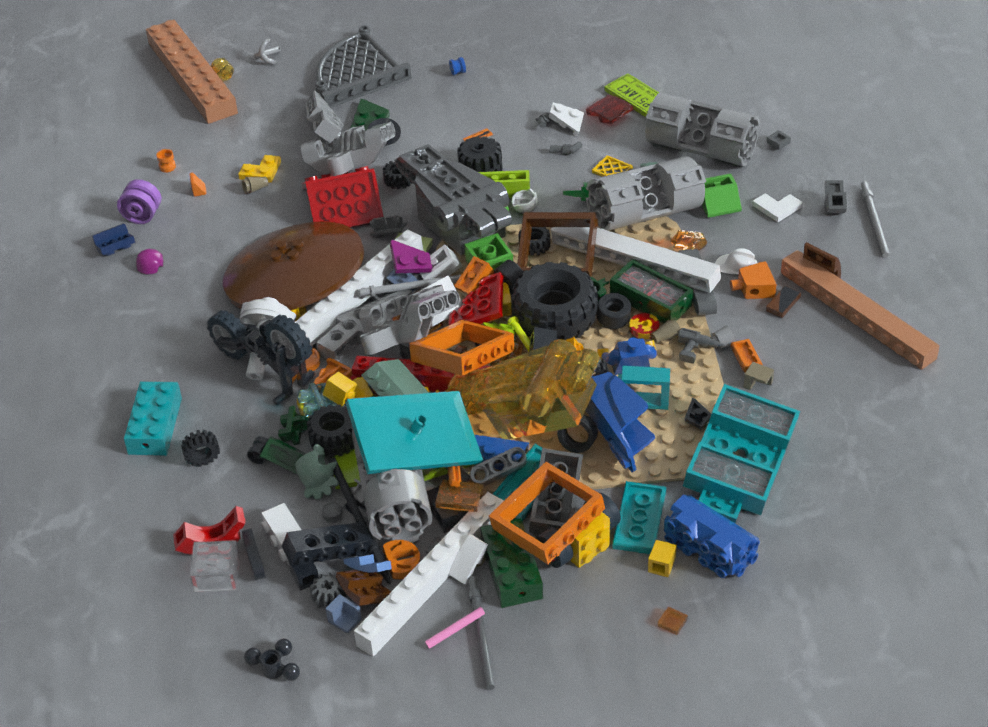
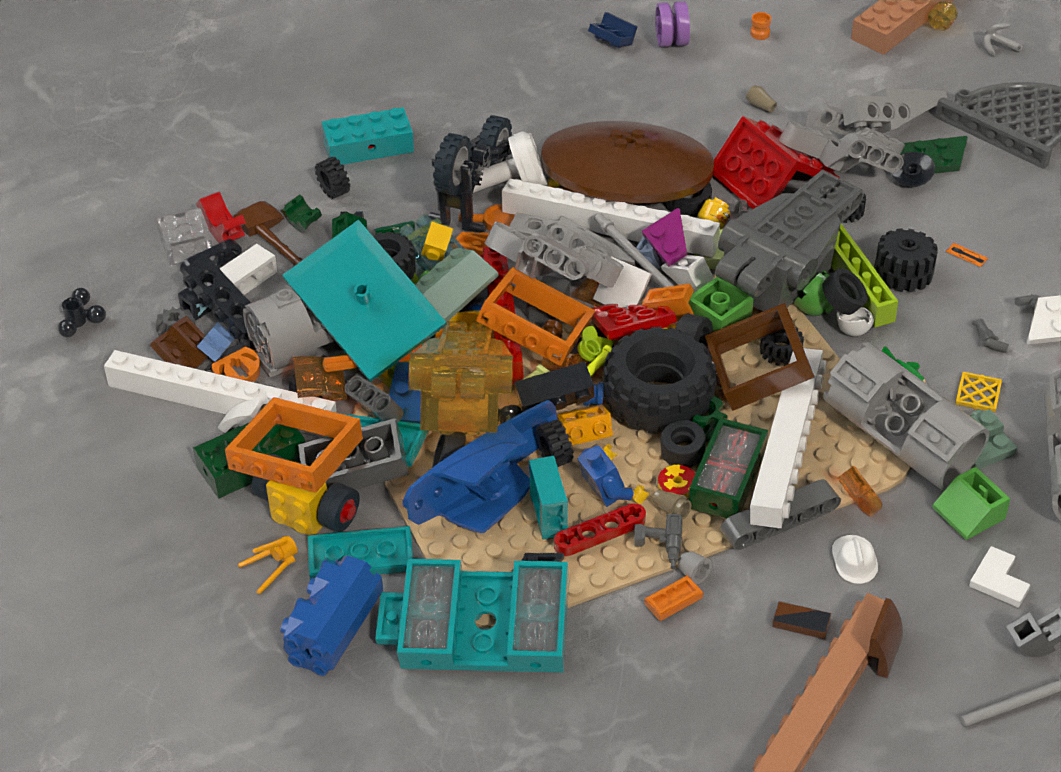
camera: 70 degrees right, 0 degrees up
magenta hair [136,249,164,274] -> none
orange slope [189,172,206,196] -> none
yellow plate [238,155,281,183] -> none
sand blue panel [325,594,362,633] -> none
bright pink bar [425,607,485,649] -> none
dark grey bar [468,576,495,690] -> none
yellow brick [648,540,677,578] -> none
clear orange tile [658,606,688,635] -> none
orange torso [730,261,777,299] -> none
dark tan panel [743,362,774,390] -> none
none -> reddish brown piece [234,201,302,266]
none -> light orange plant [238,536,298,594]
none -> dark green piece [281,194,322,232]
none -> red beam [554,503,646,556]
none -> yellow head [698,197,731,229]
none -> black tyre [822,269,868,315]

